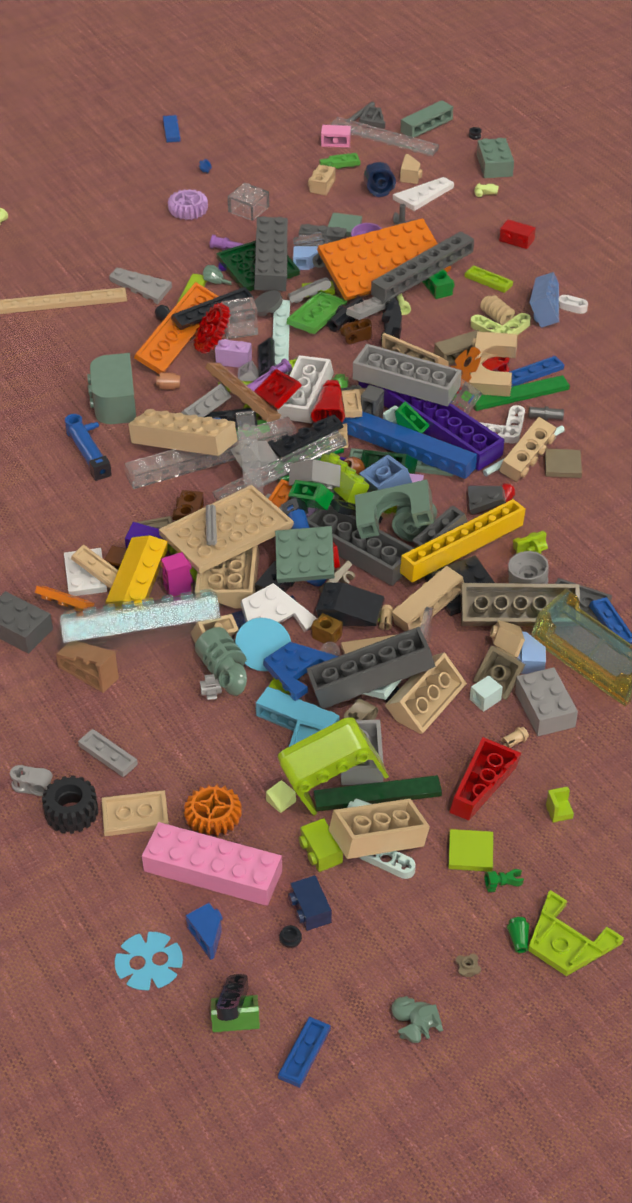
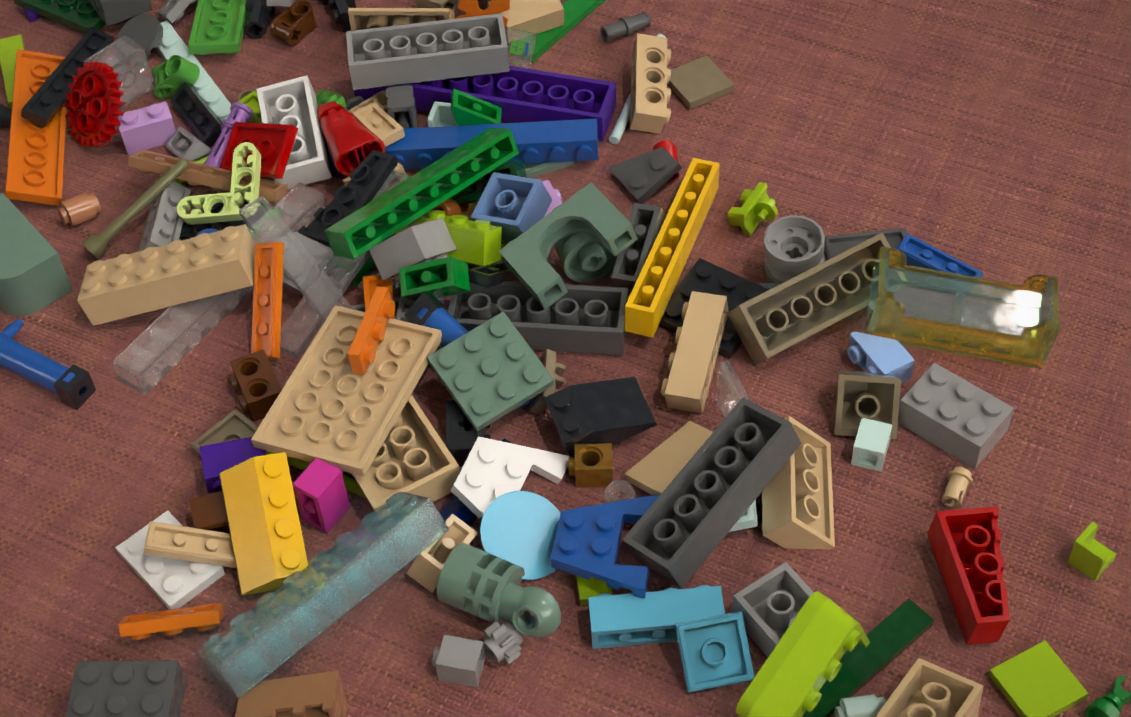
camera: 30 degrees left, 5 degrees up
sand green piece [203,265,232,285] -> none
light grey axle [206,504,217,546] -> none
dark tan piece [344,699,378,720] -> none
tan pin [379,605,394,630] -> none
white beam [480,405,525,444] -> none
tan slope [490,620,525,657] -> none
none -> olive piece [83,159,189,259]
none -> bright green piece [151,55,200,99]
none -> yellowish green beam [177,142,261,224]
none -> orange tile [251,241,284,359]
none -> green brick [324,128,519,259]
none -> orange plate [347,286,395,375]
none -> light grey brick [432,635,486,688]

